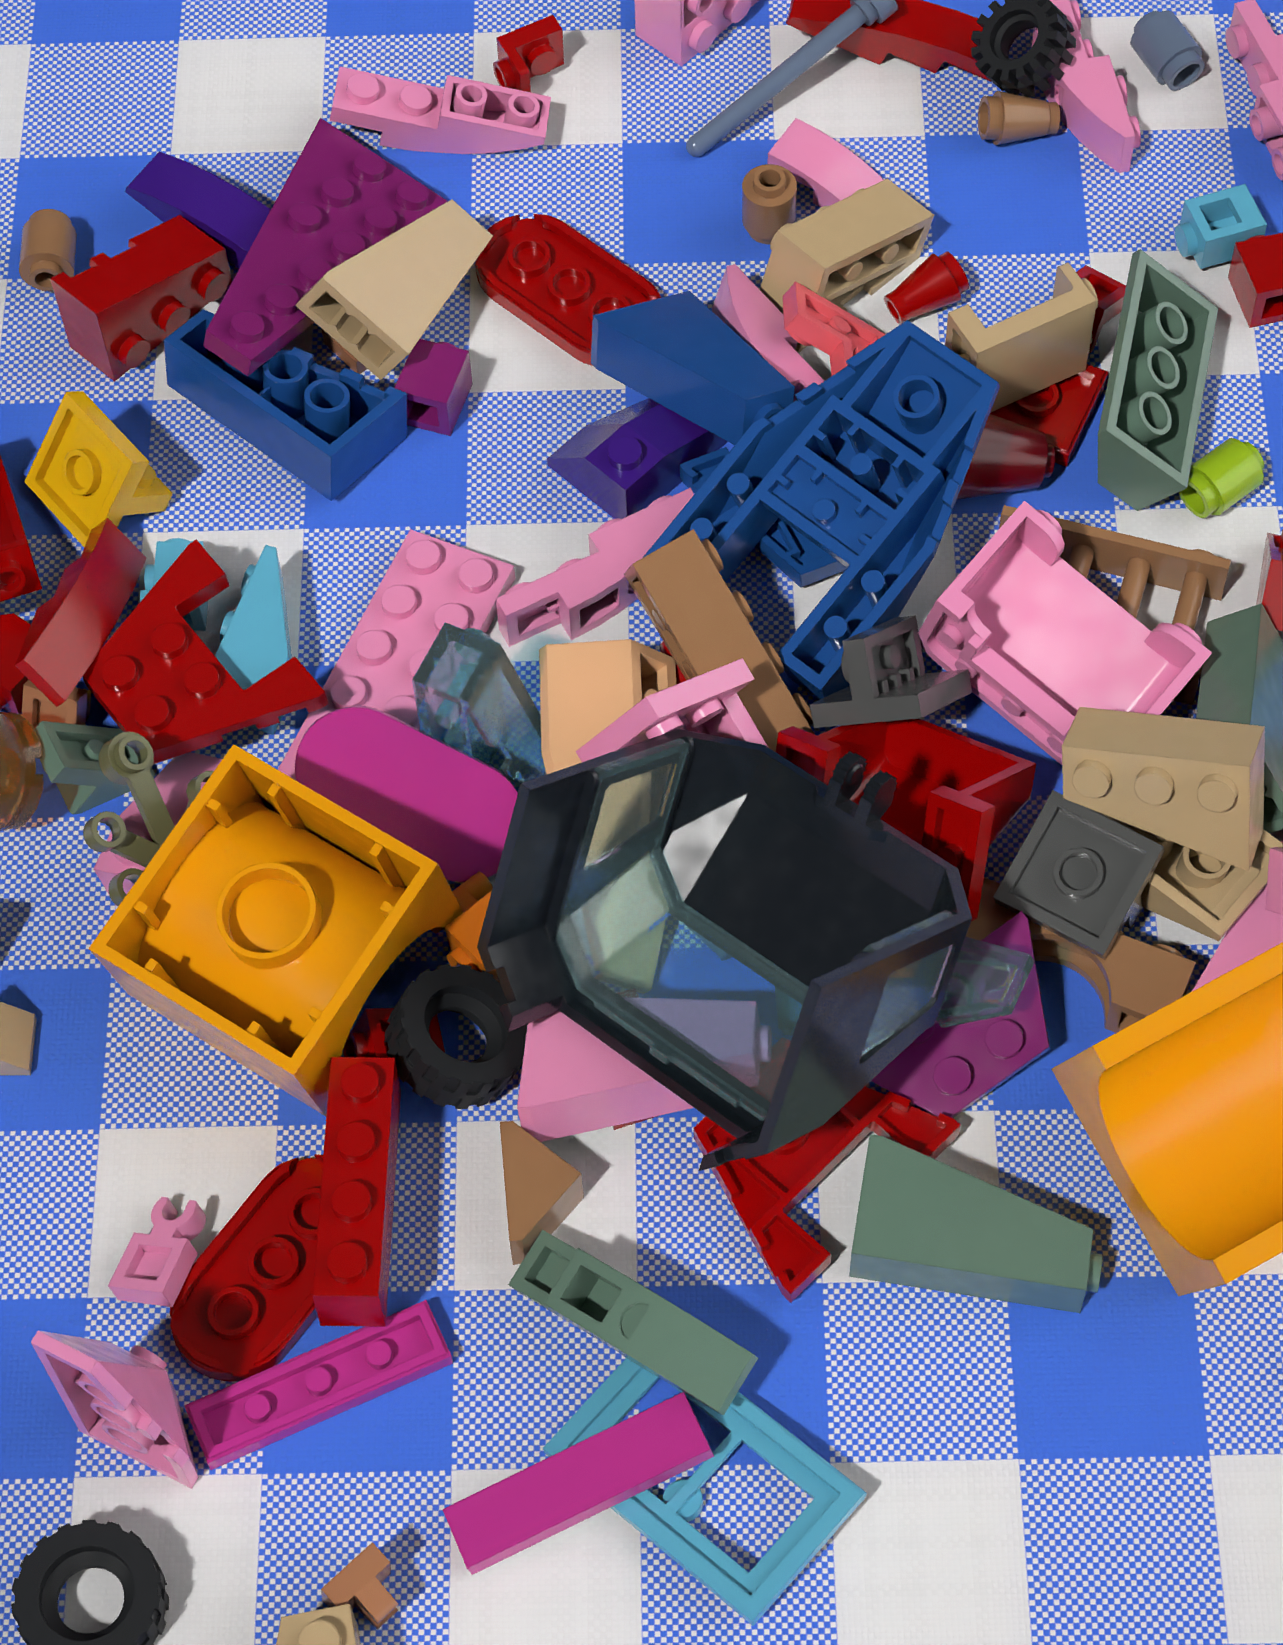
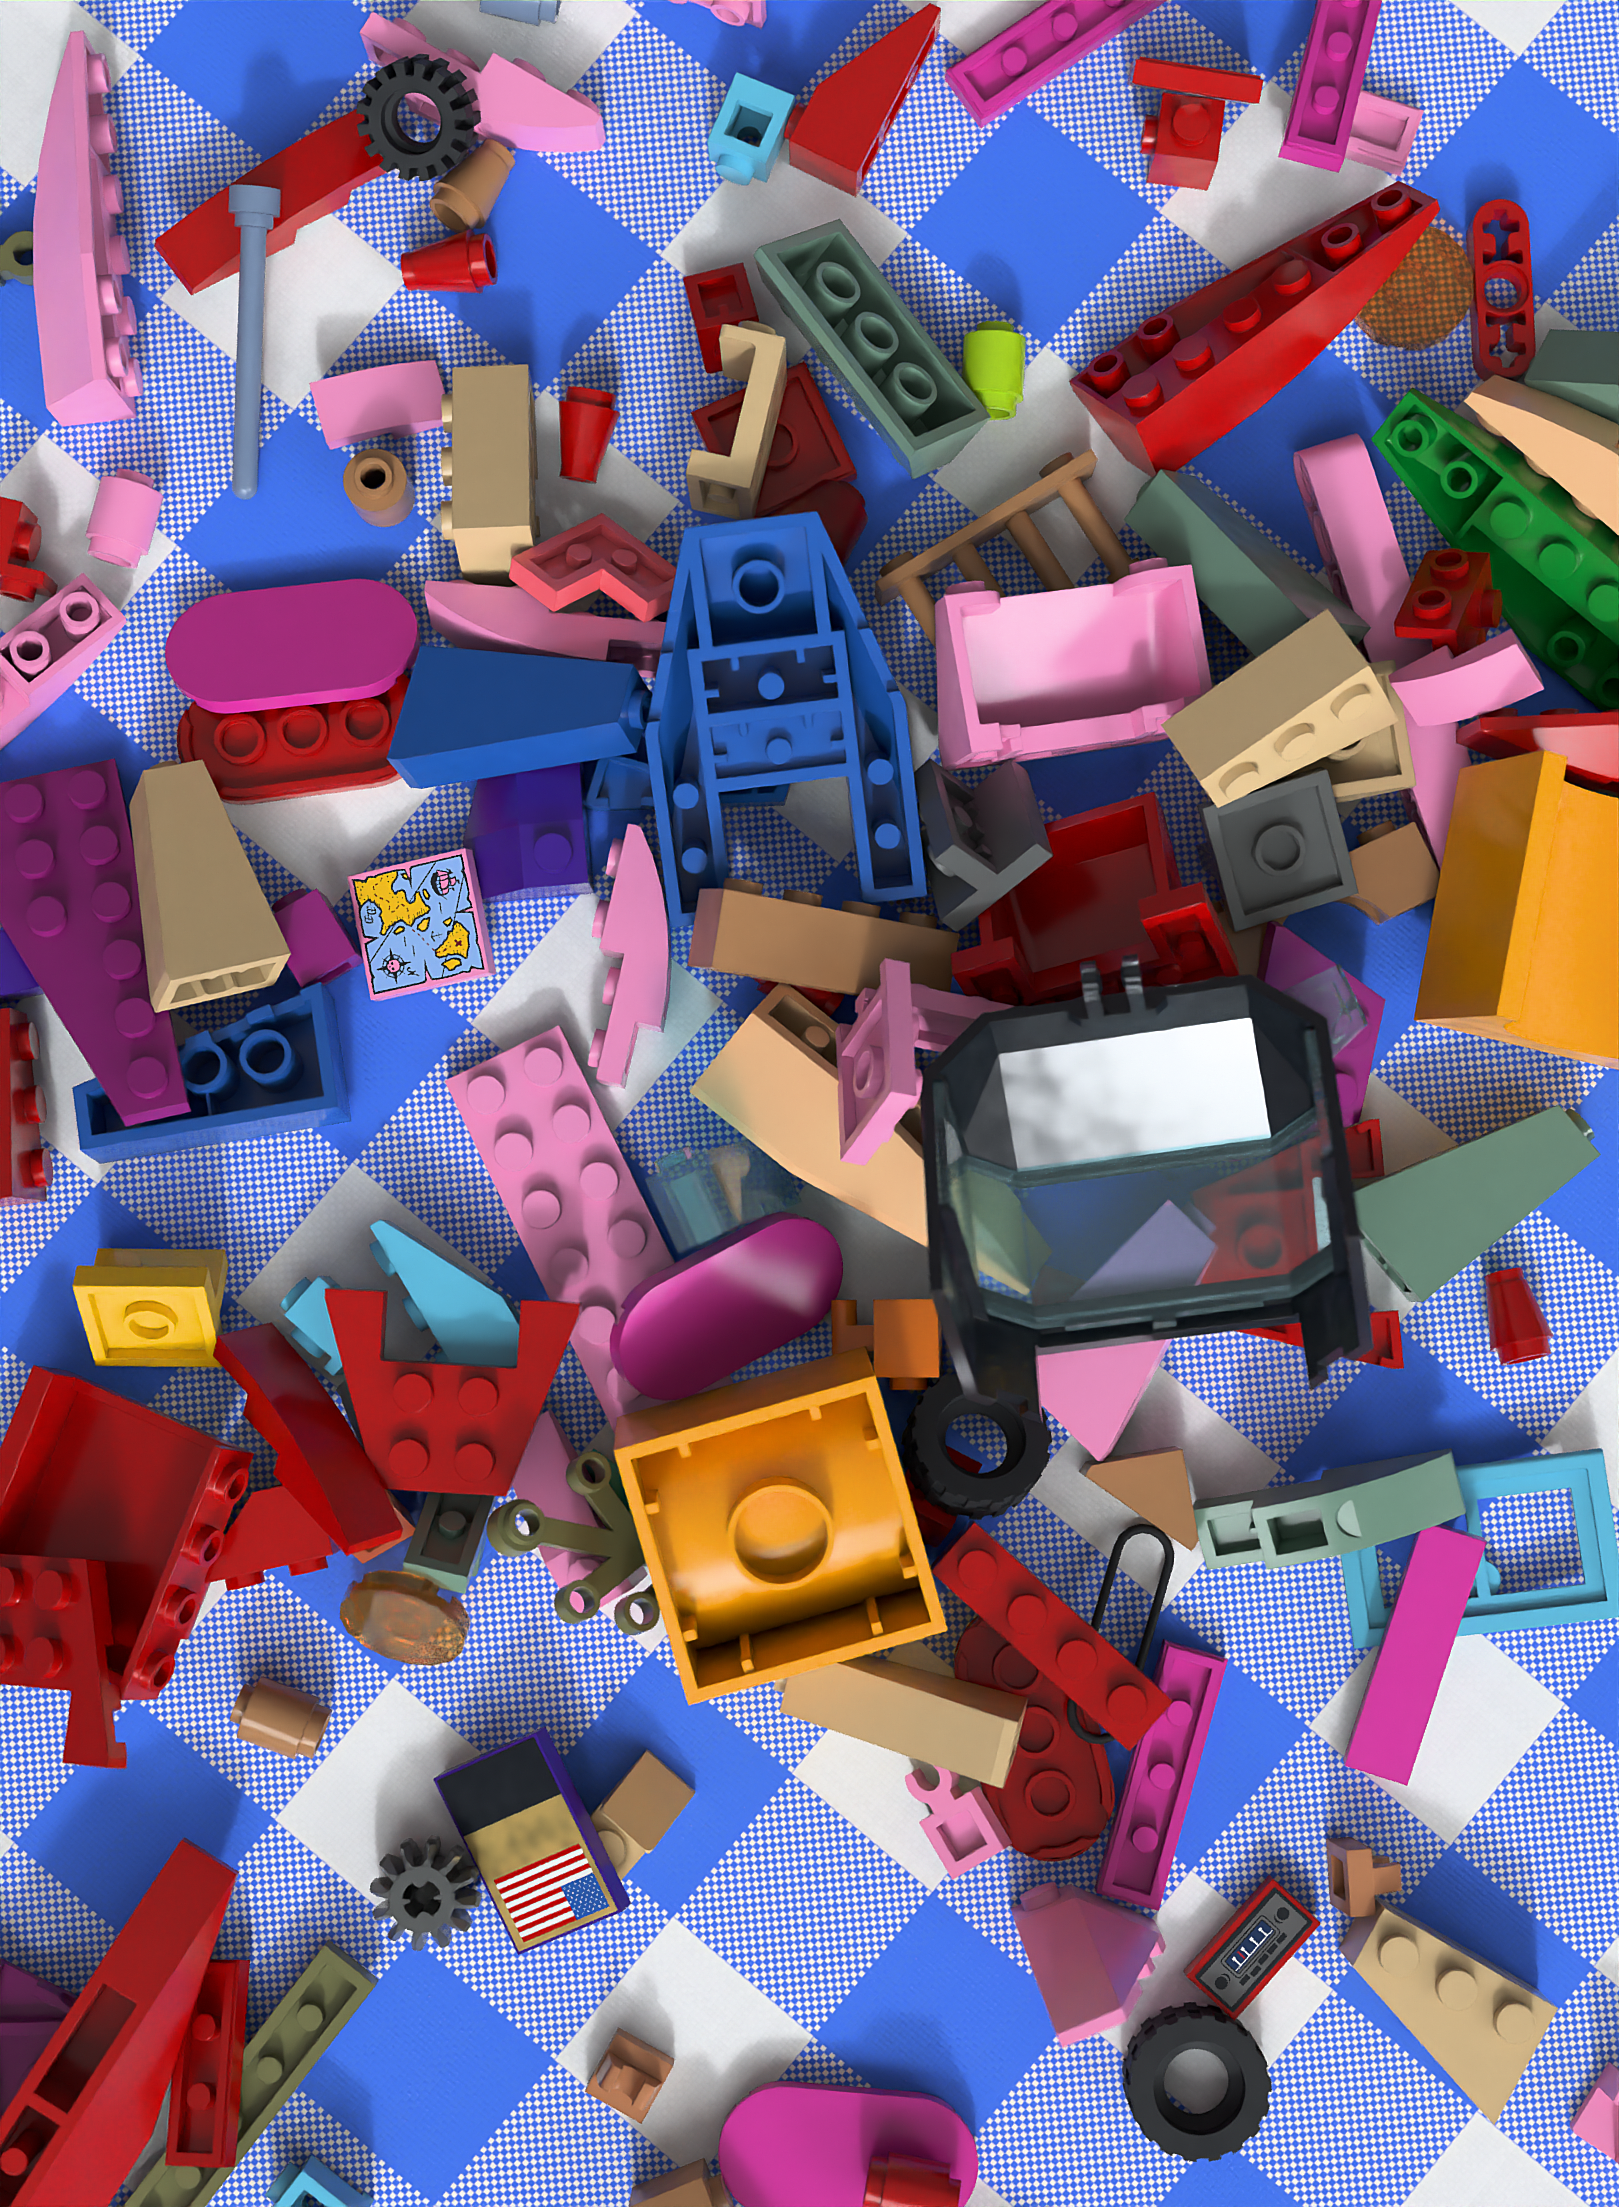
camera: 50 degrees left, 25 degrees up
none -> bright pink brick [85,468,164,568]
none -> dark pink tile [165,579,421,714]
none -> tile [347,848,496,1001]
none -> red cone [400,229,498,293]
none -> tan slope [774,1654,1028,1788]
none -> black piece [1067,1524,1175,1744]
none -> tile [1184,1875,1321,2020]
none -> red cone [1484,1267,1554,1366]

